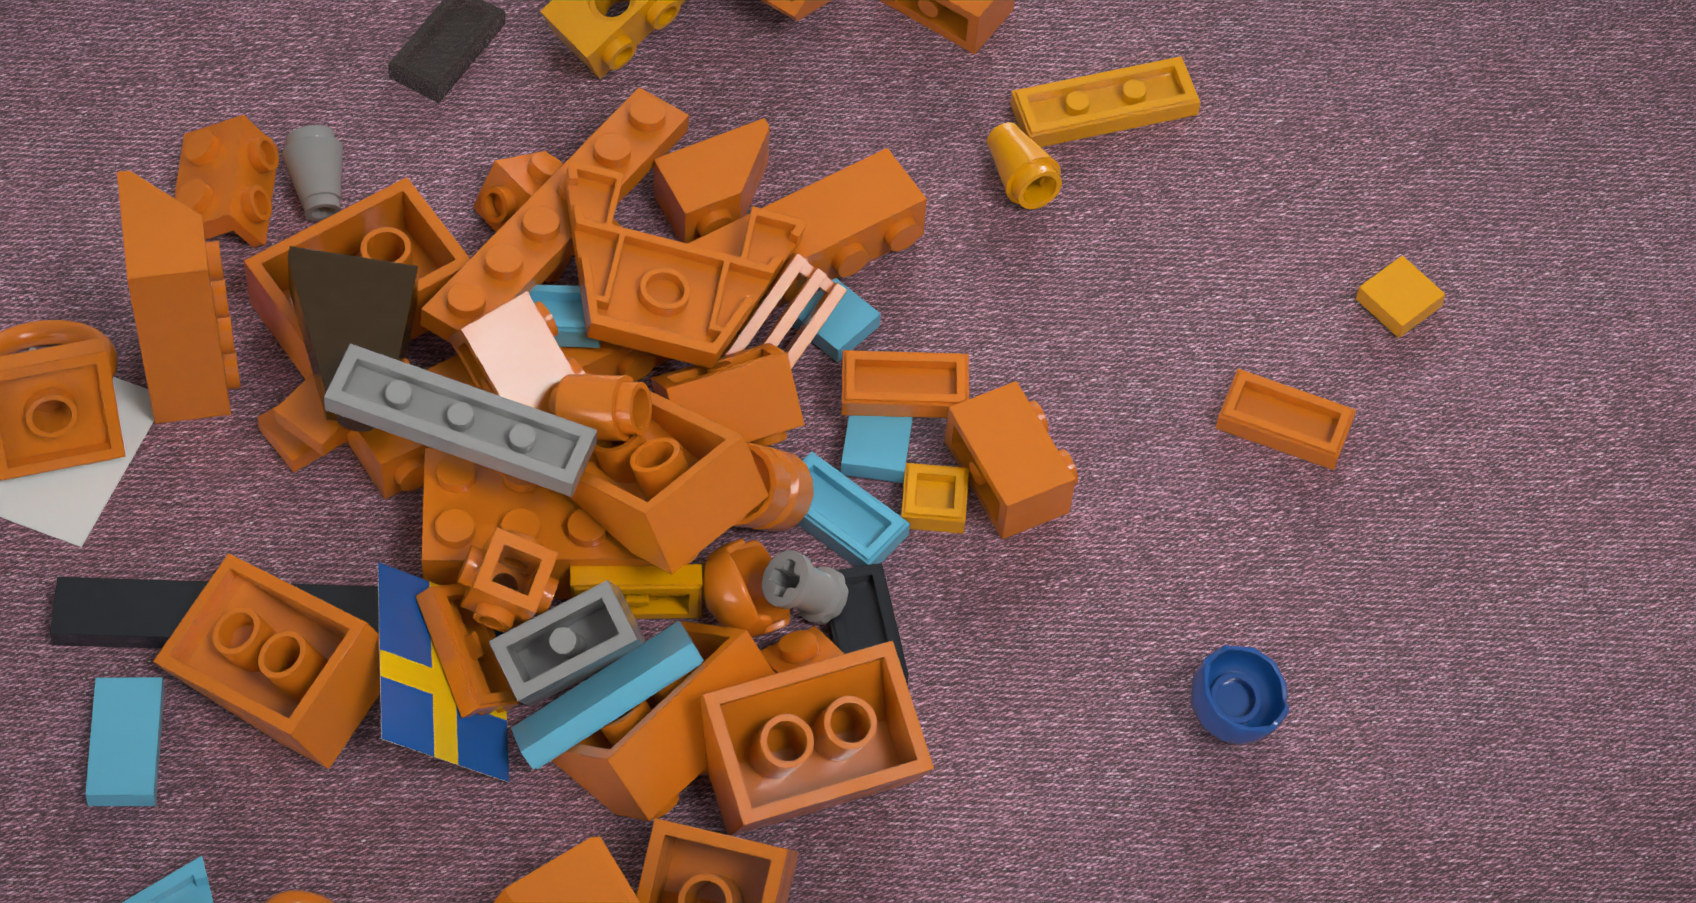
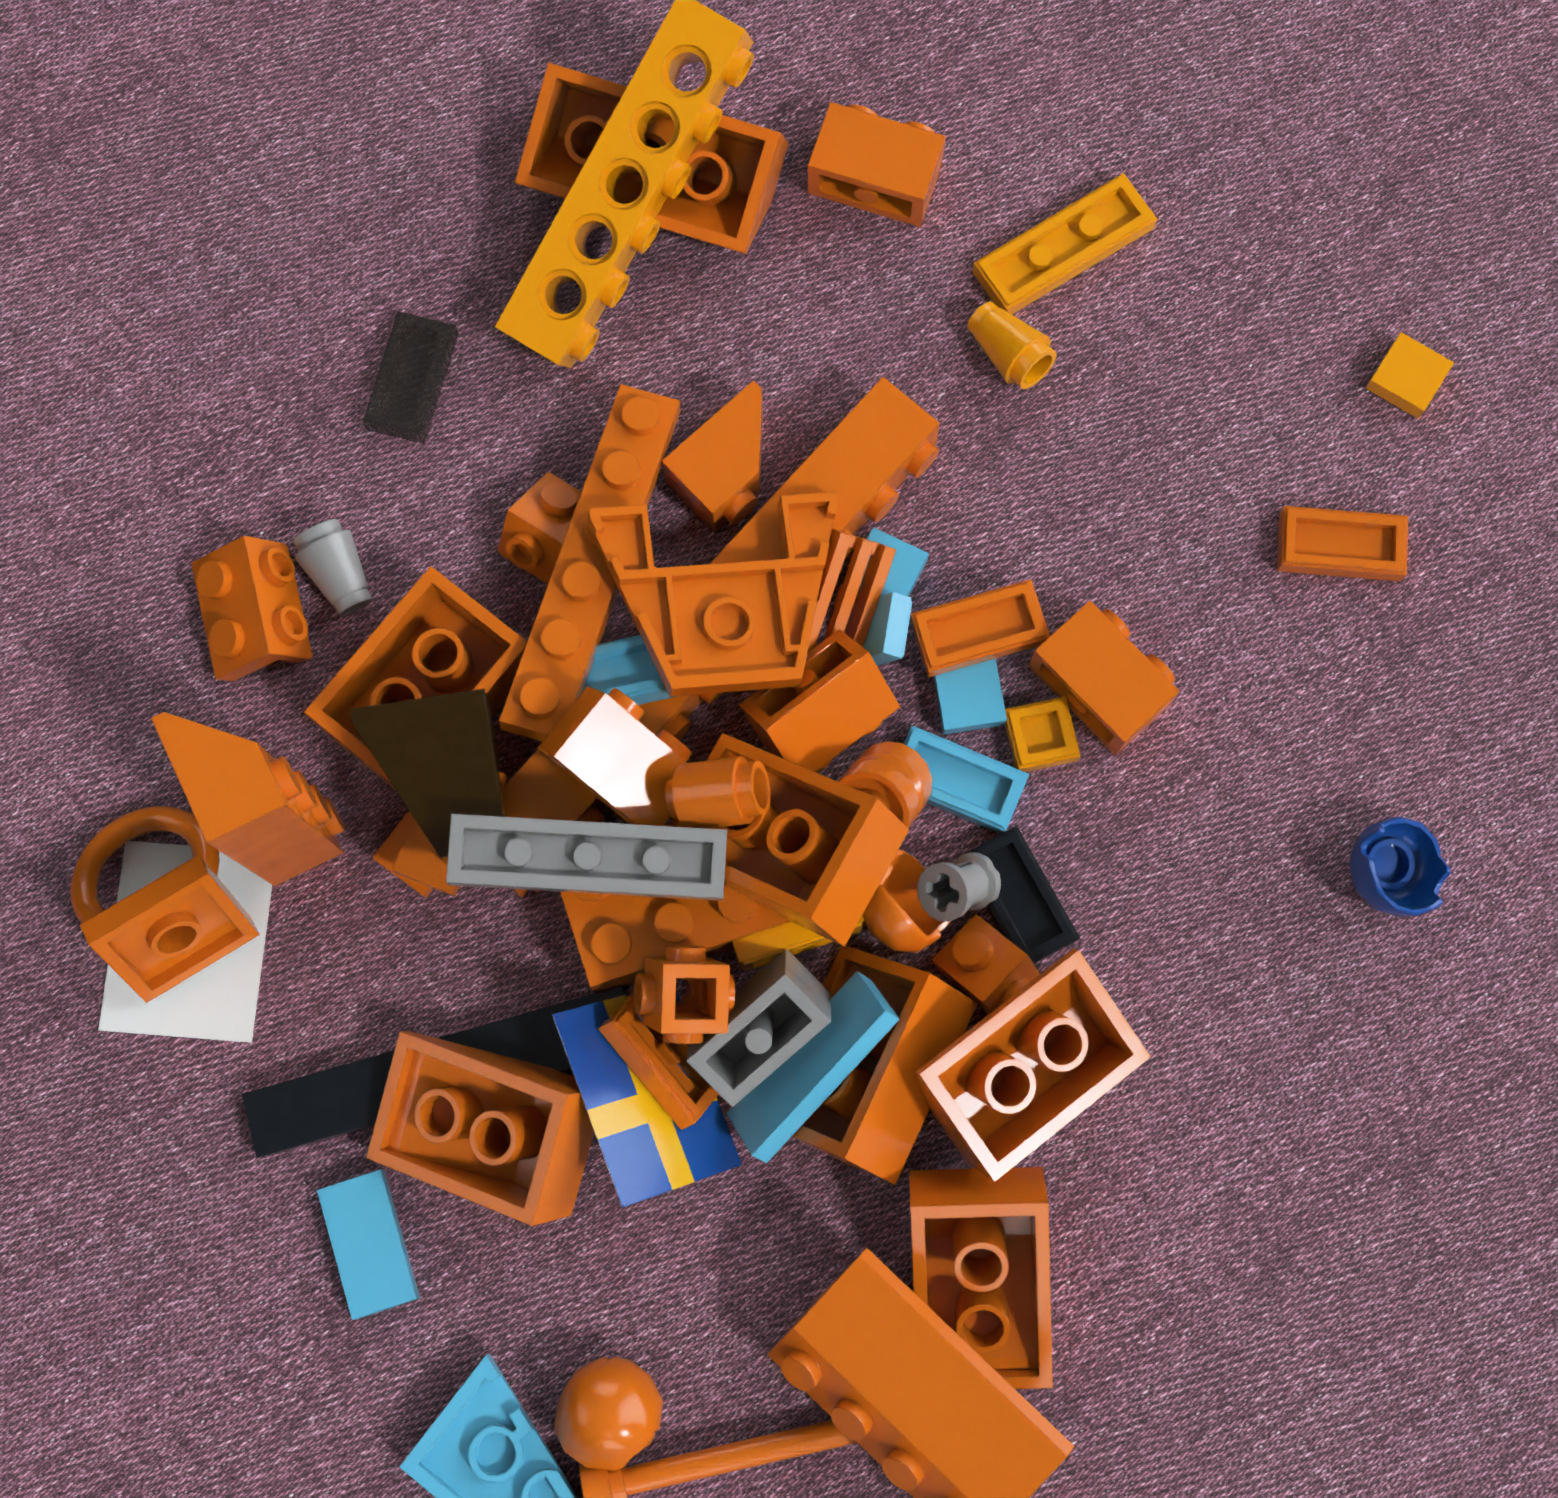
camera: 10 degrees left, 20 degrees up
none -> medium azure tile [863,592,912,666]

